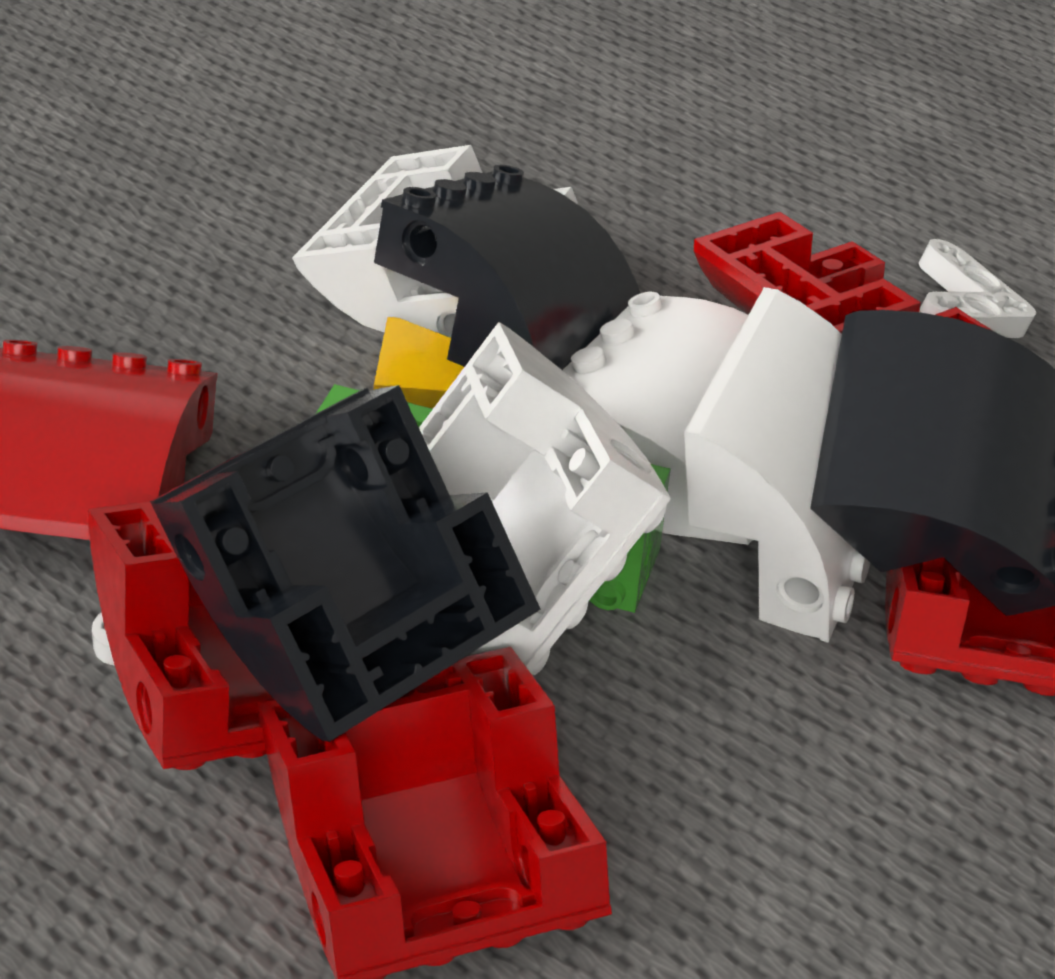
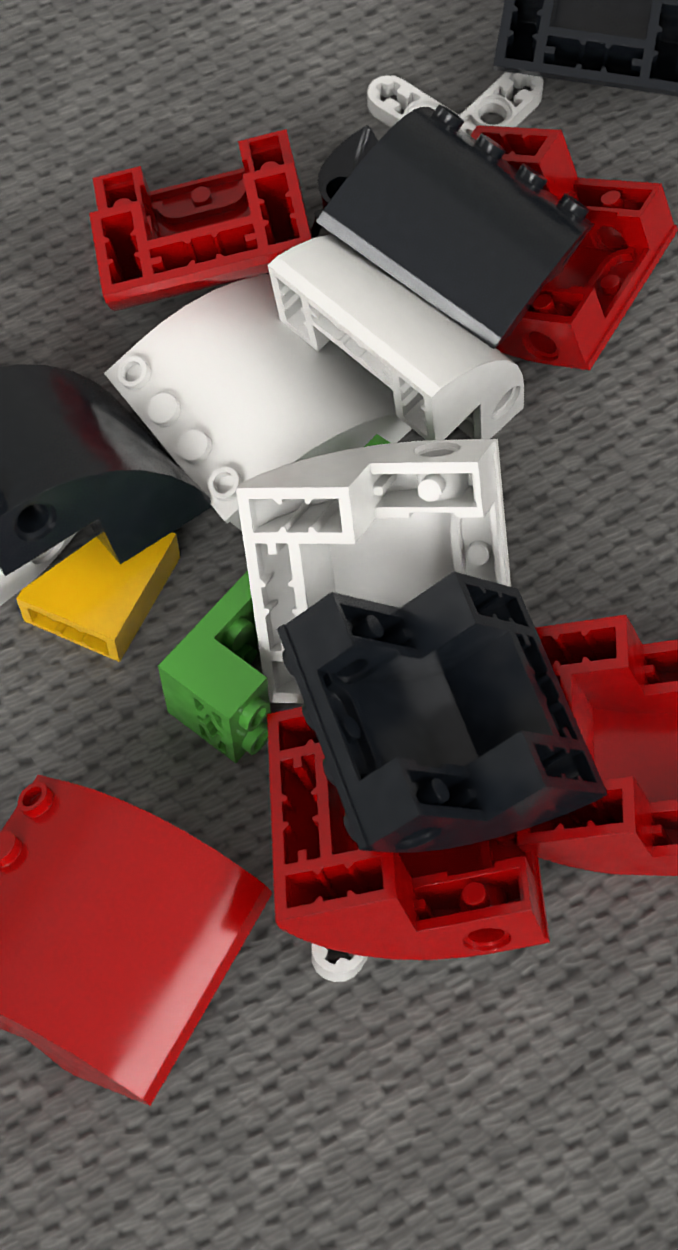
camera: 65 degrees left, 20 degrees up
white beam [919,239,1036,338] -> none

